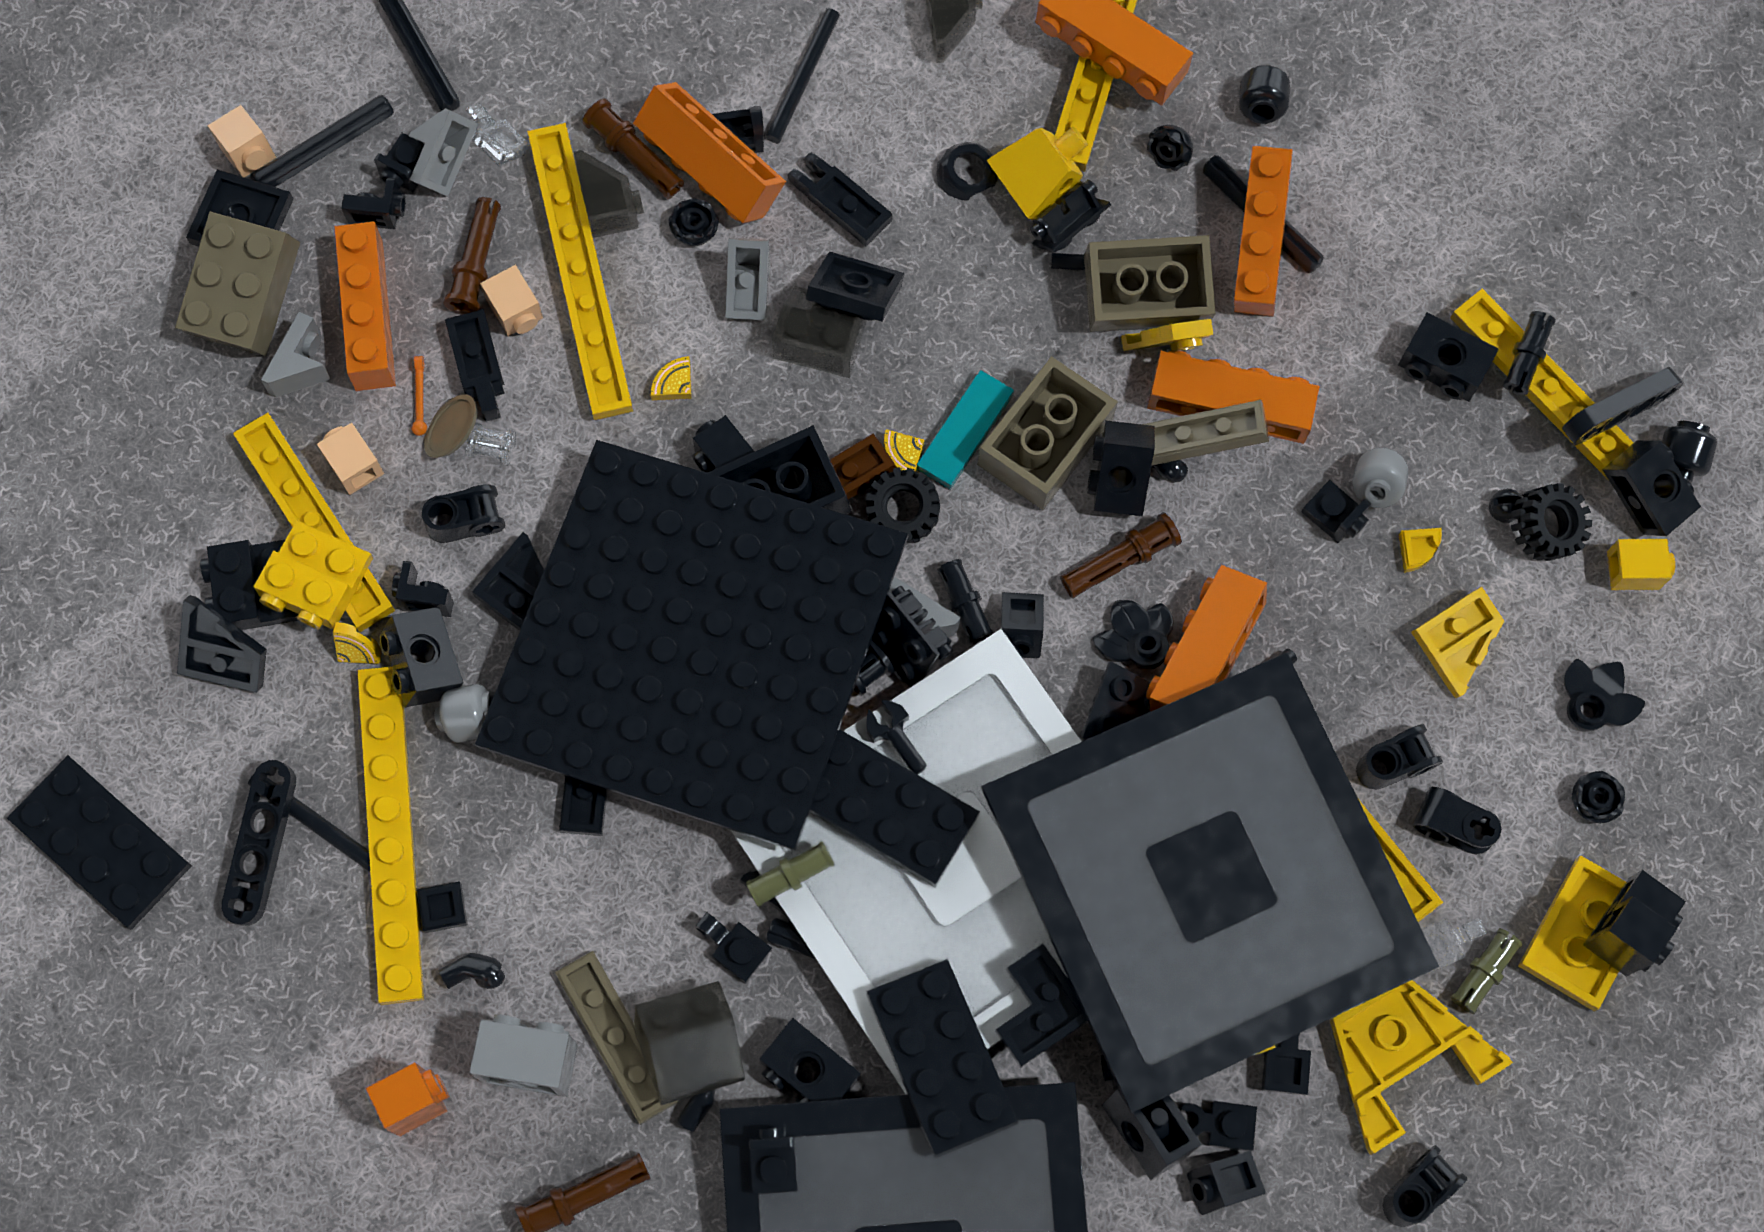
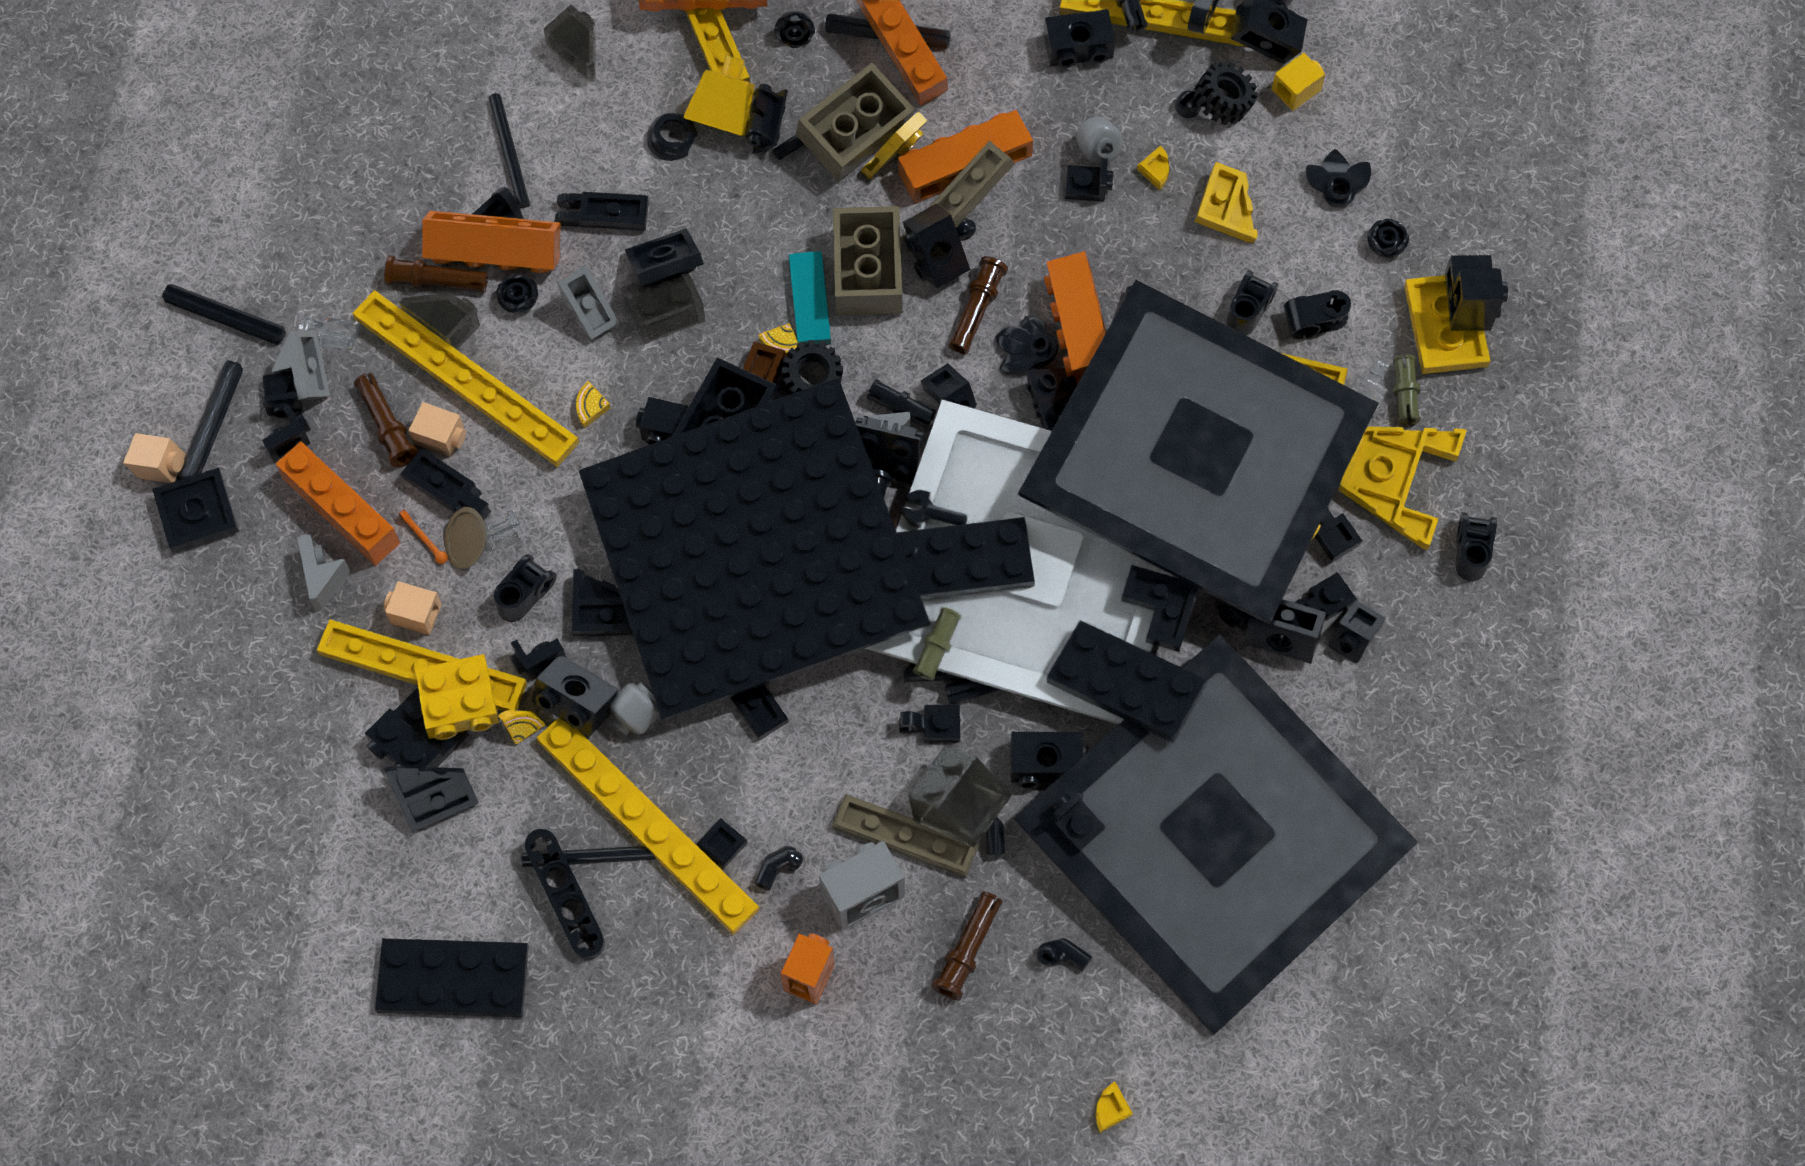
camera: 35 degrees left, 5 degrees down
dark tan brick [175,212,300,357] -> none

